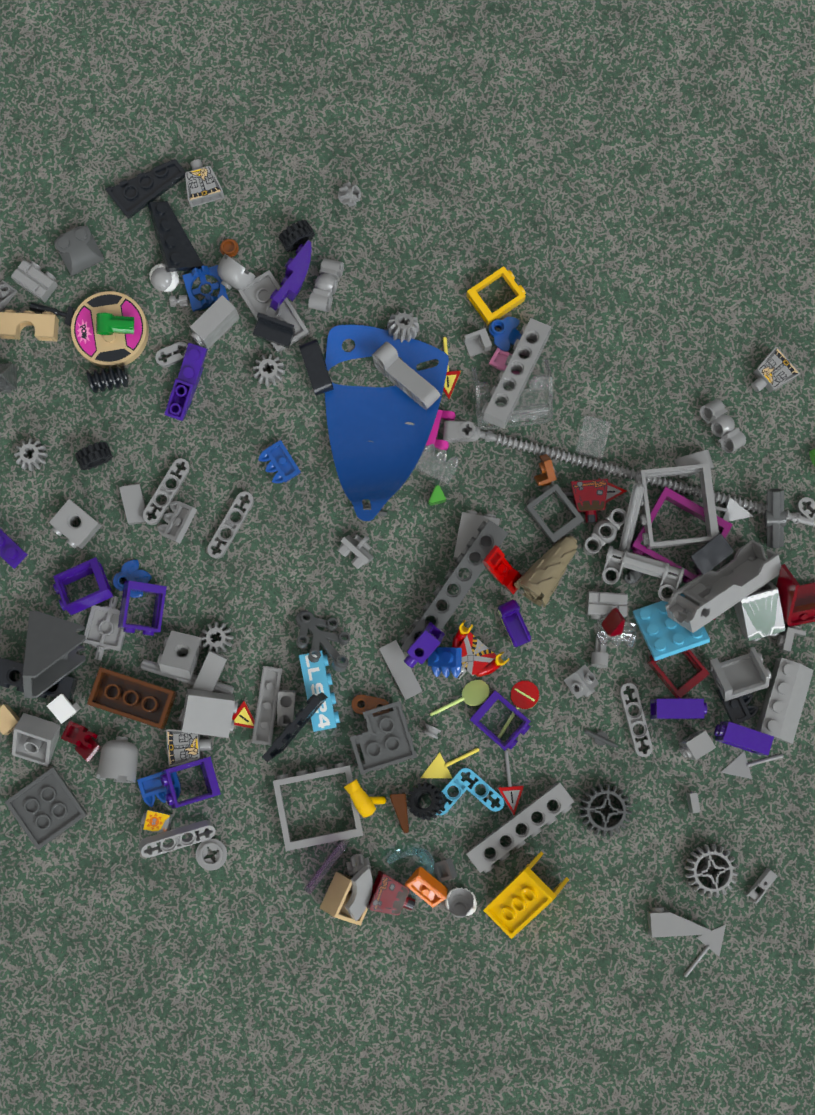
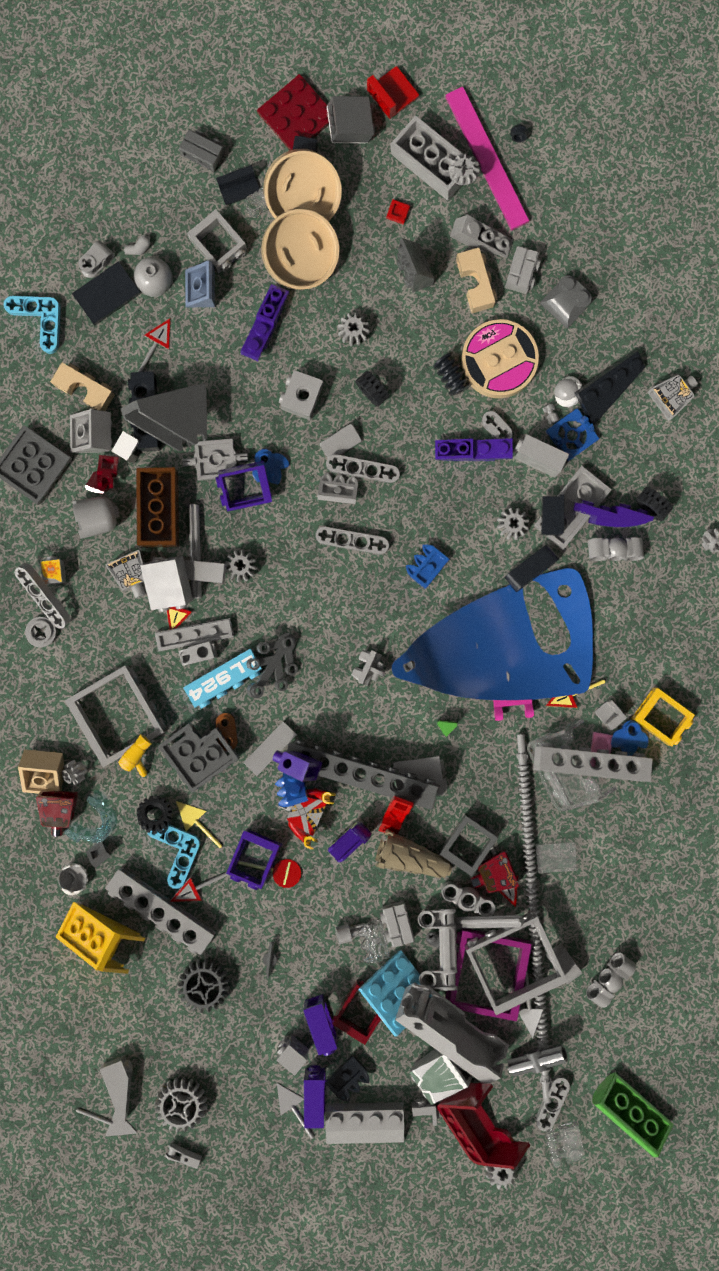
camera: 75 degrees right, 5 degrees up
black piece [30,303,74,326] -> none
dark purple window [53,557,114,615] -> none
green piece [96,313,134,335] -> none
black wing [105,159,186,219] -> none
blue plate [137,772,181,807] -> none
light grey brick [157,630,202,680] -> none
dark purple window [160,757,221,809] -> none
light grey cylinder [217,254,256,290] -> none
dark orange plate [220,239,239,258] -> none
black wing [262,692,328,762] -> none
clear purple tile [305,840,348,894] -> none
light grey tile [345,865,373,921] -> none
light grey beam [372,341,441,410] -> none
light grey gear [387,311,419,343] -> none
reddish brown slope [390,793,409,833] -> none
orange slope [405,866,448,908] -> none
clear plate [415,444,458,485] -> none
light grey bush [422,724,441,739] -> none
yellowish green piece [430,680,490,716] -> none
light grey piece [443,421,481,443] -> none
dark orange bracket [534,454,556,486] -> none
light grey brick [564,664,599,699] -> none
dark red slope [601,607,625,637] -> none
light grey beam [619,683,653,757] -> none
light grey tile [686,792,700,813] -> none
black panel [690,534,734,575] -> none
light grey panel [710,647,771,701] -> none
light grey torso [751,347,800,393] -> none

